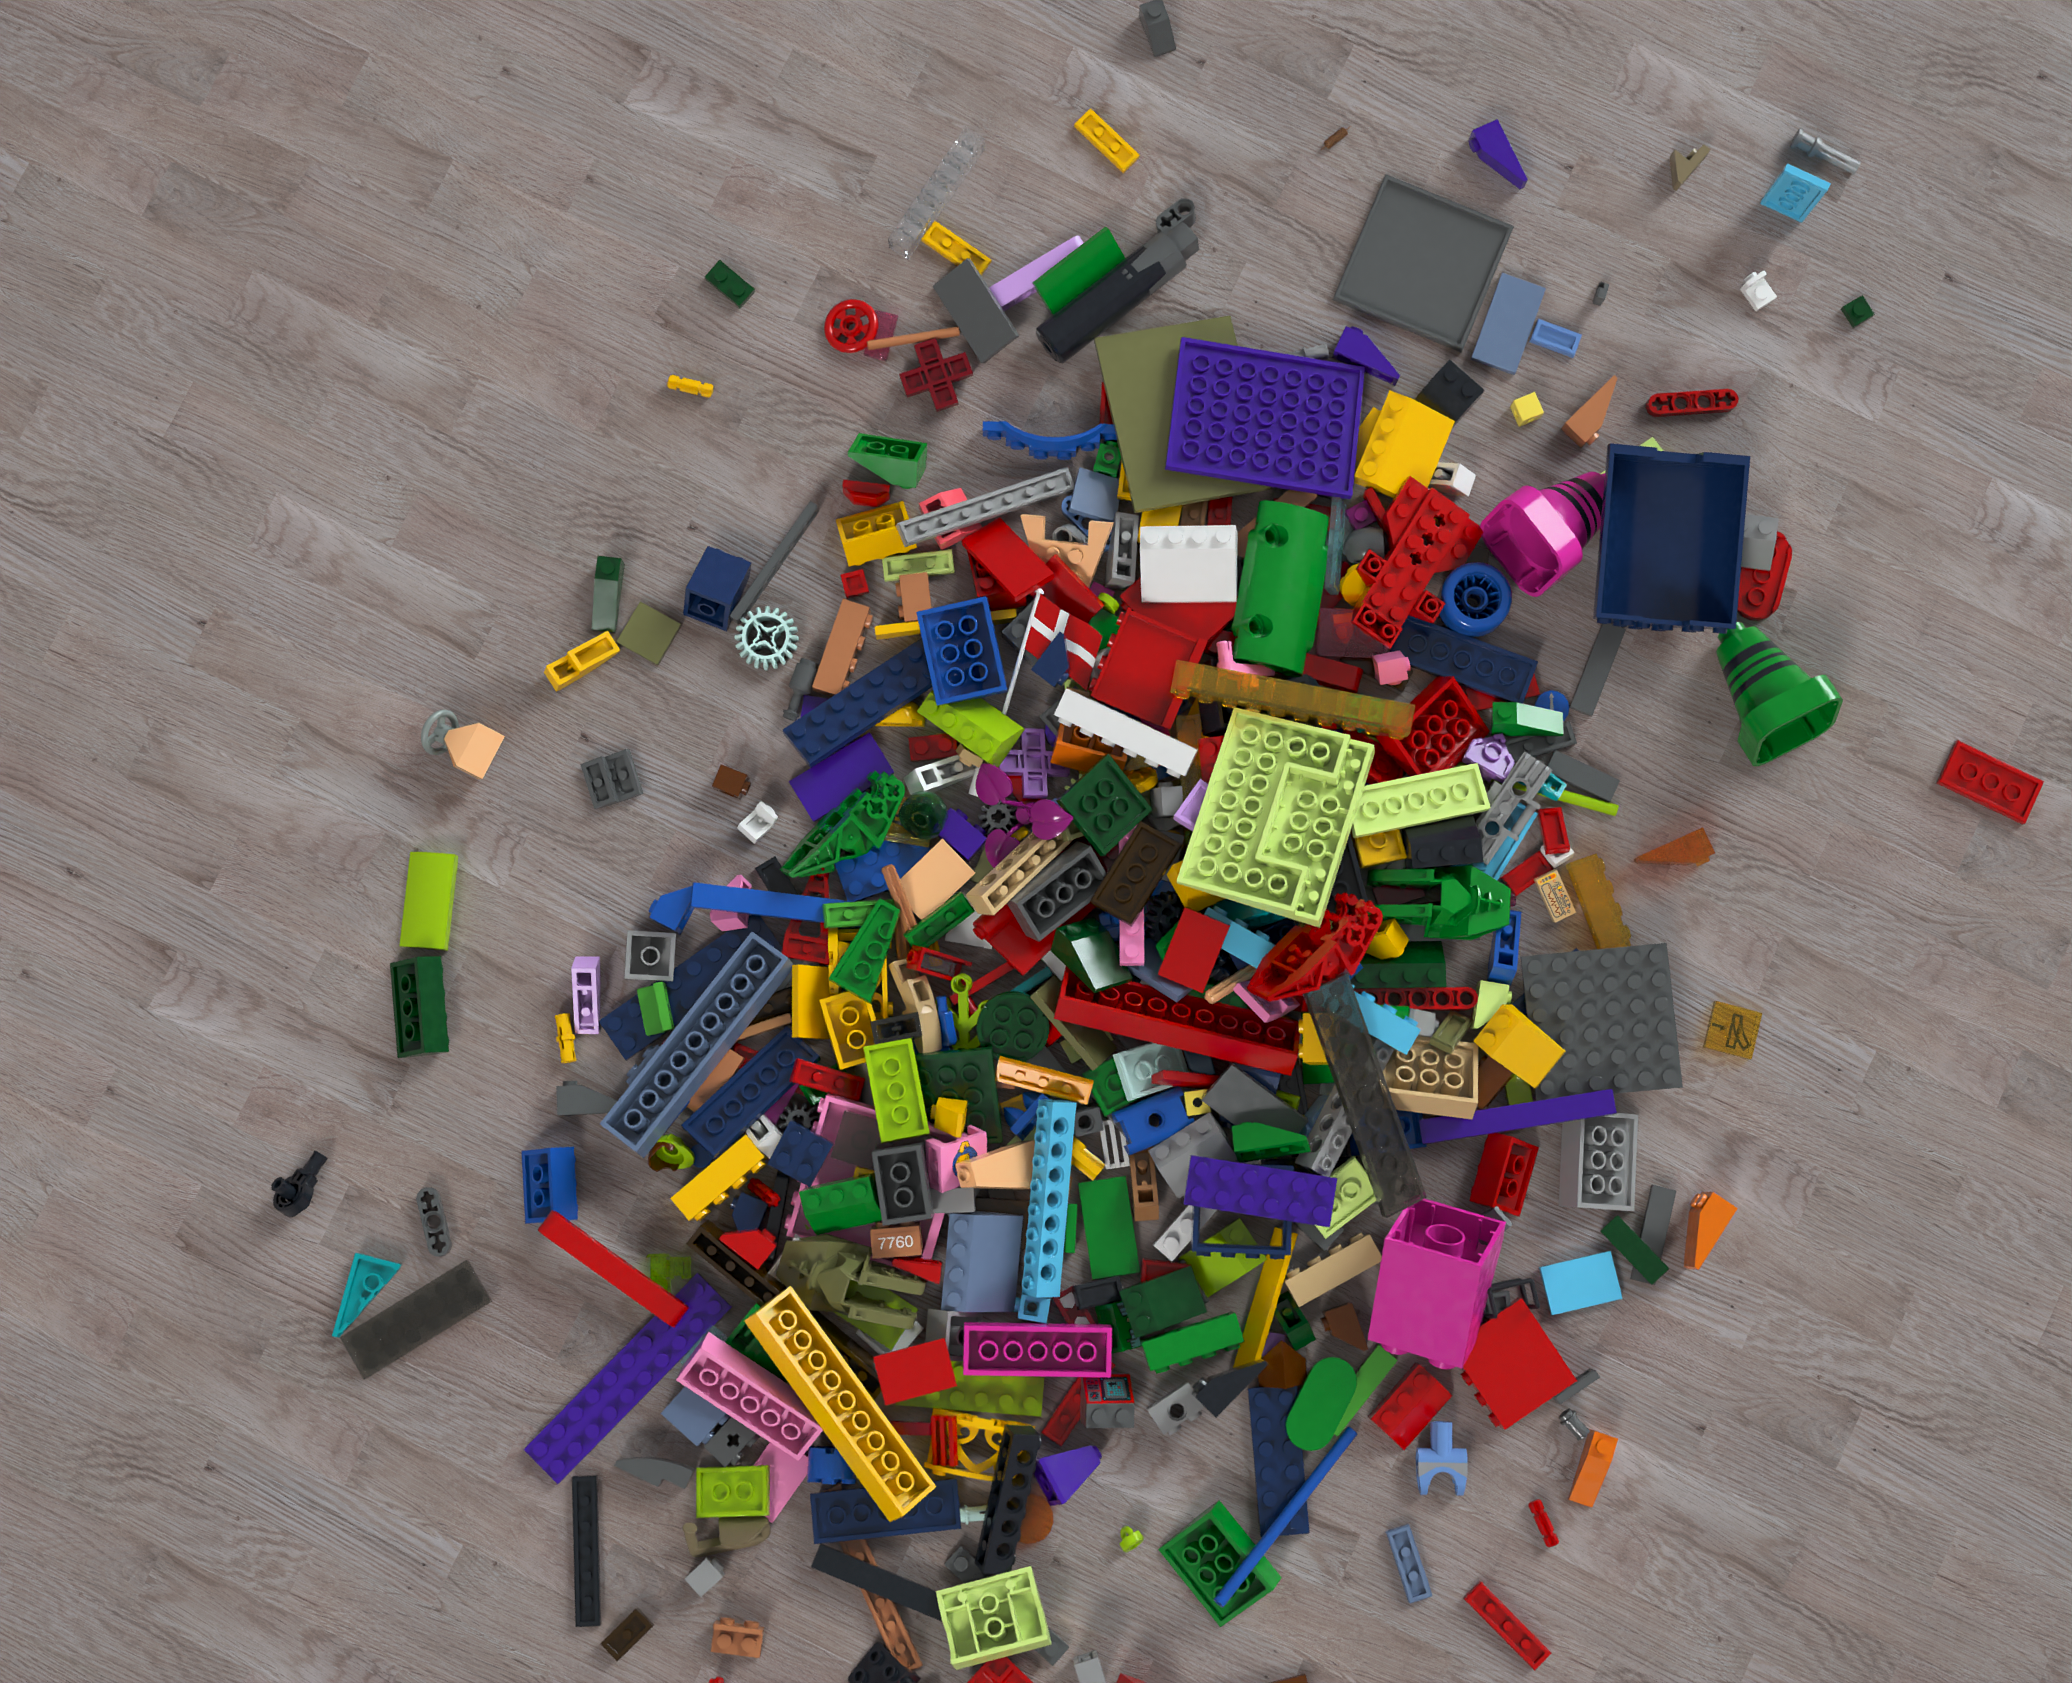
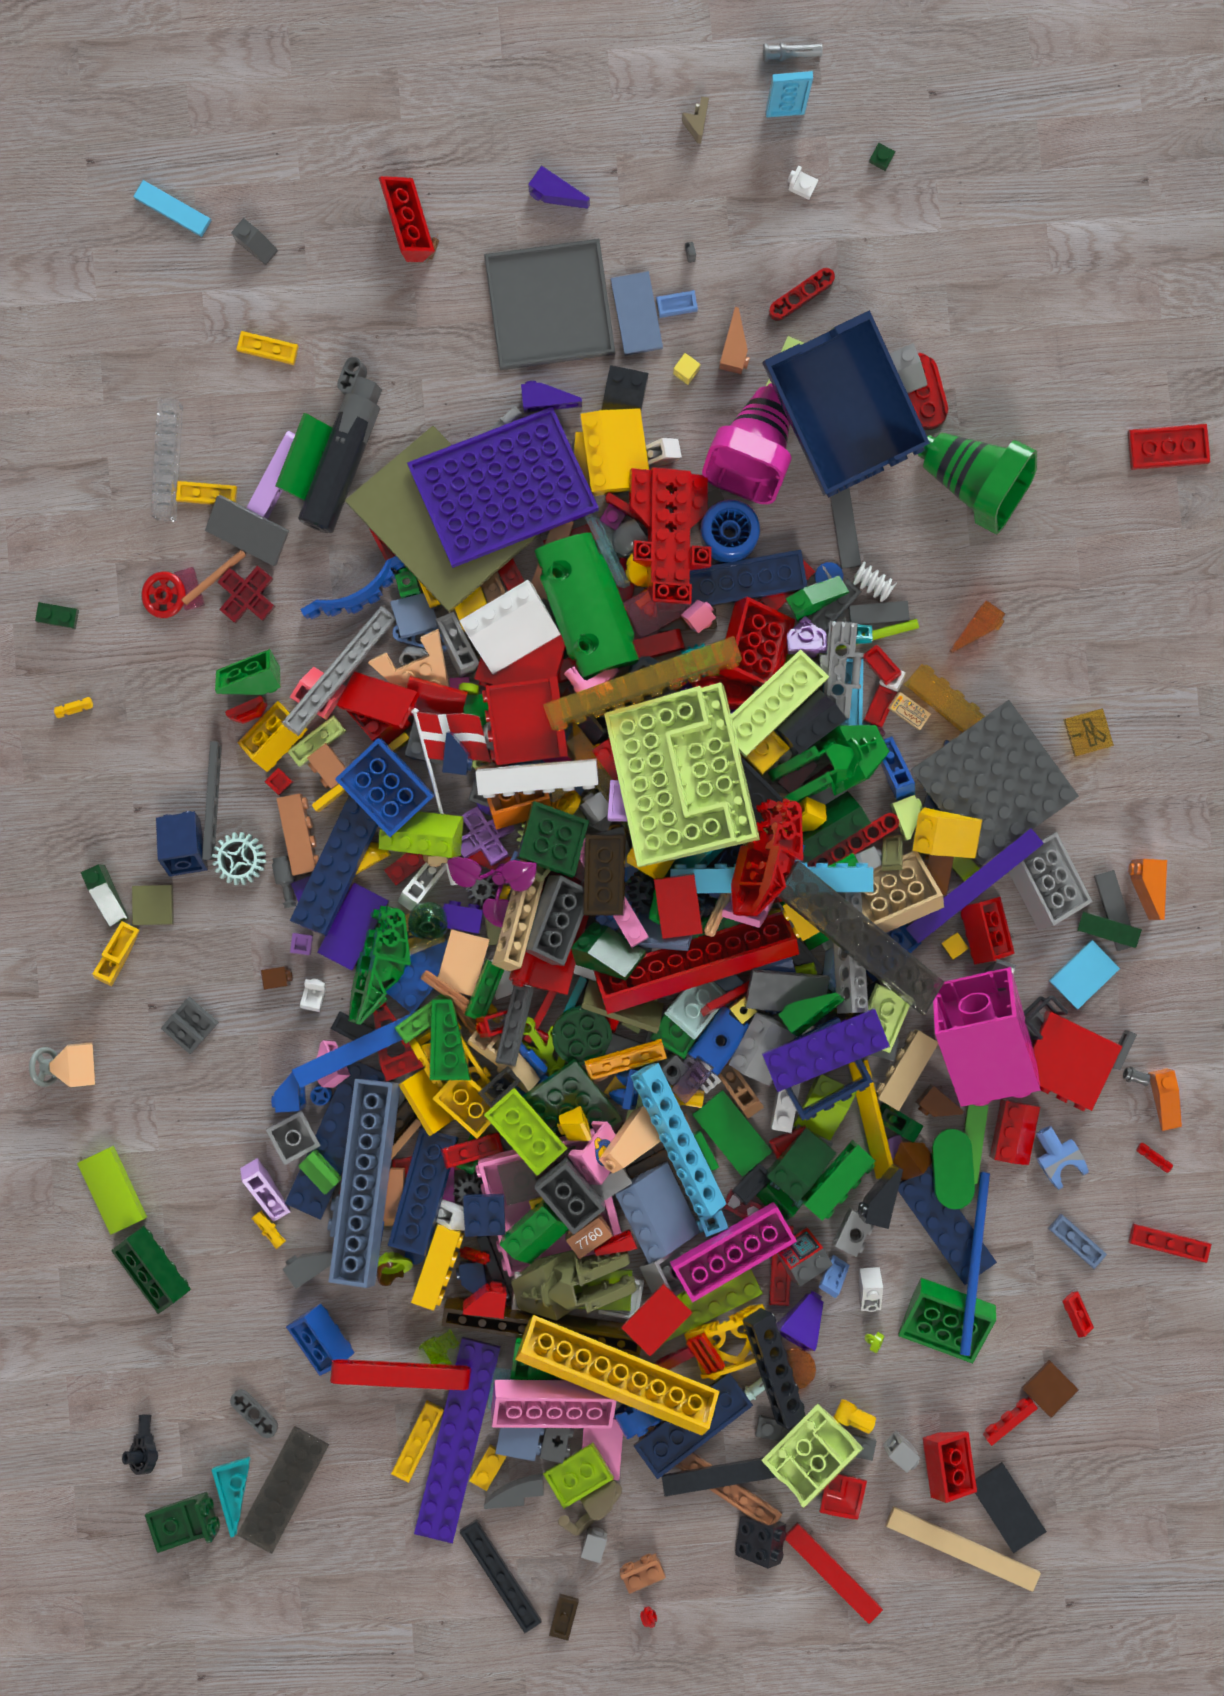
camera: 30 degrees left, 5 degrees up
none -> dark green bracket [145,1492,220,1553]
none -> medium lavender tile [290,933,313,955]
none -> blue wheel [310,1085,332,1106]
none -> red slope [379,176,435,262]
none -> yellow tile [391,1400,444,1483]
none -> yellow plate [469,1444,507,1491]
none -> dark grey tile [495,985,534,1066]
none -> clear purple slope [671,1060,712,1104]
none -> medium blue tile [819,1255,850,1298]
none -> yellow piece [833,1399,876,1434]
none -> white piece [853,561,897,602]
none -> white slope [859,1267,883,1312]
none -> yellow tile [940,932,969,960]
none -> red plate [1062,1291,1094,1338]

